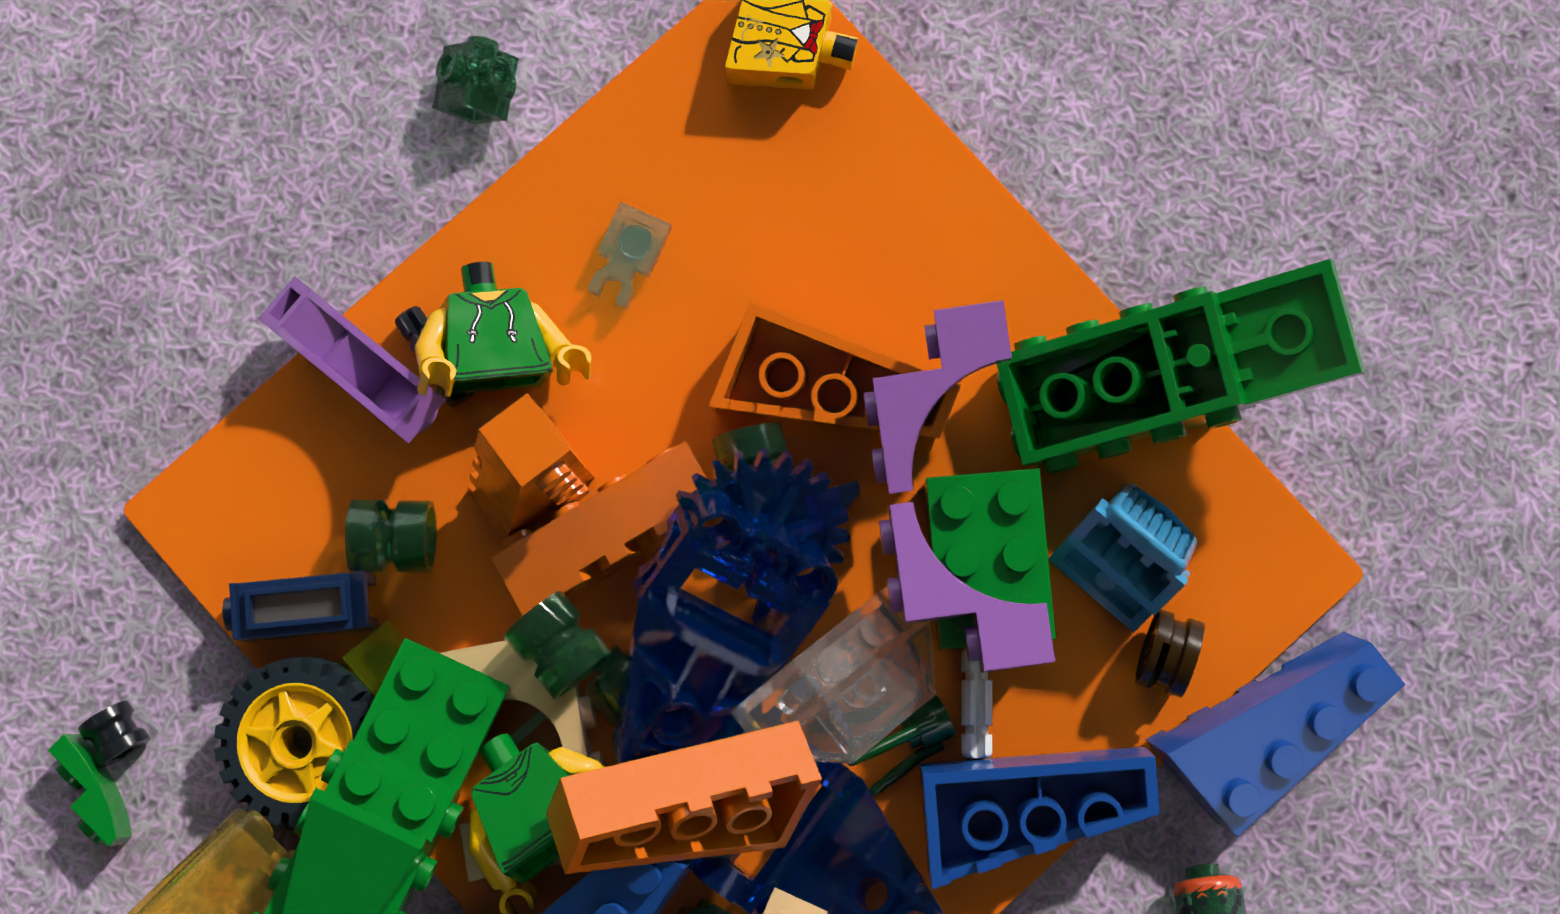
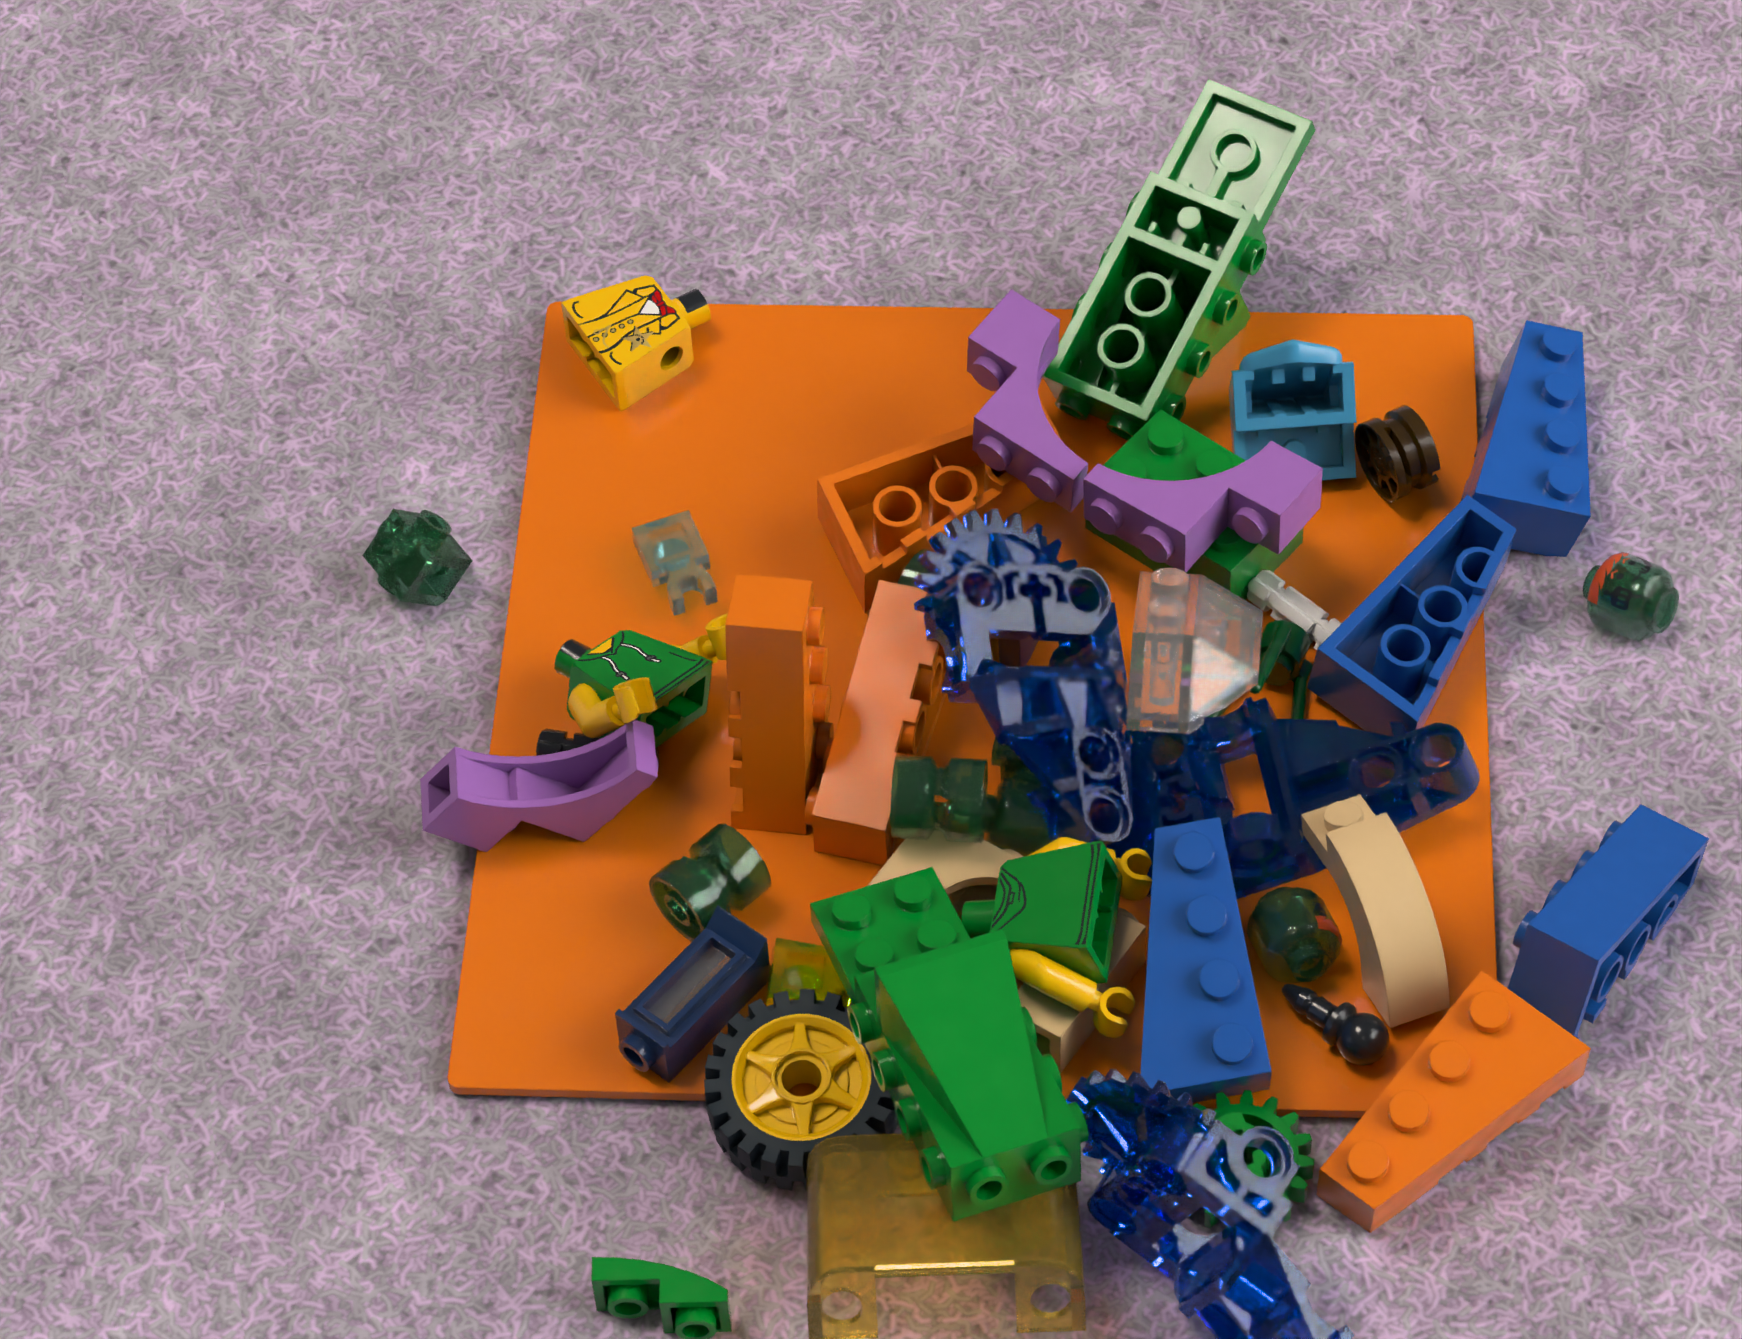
camera: 50 degrees left, 30 degrees down
black wheel [78,700,151,768] -> none
orange wedge [546,721,822,874] -> none

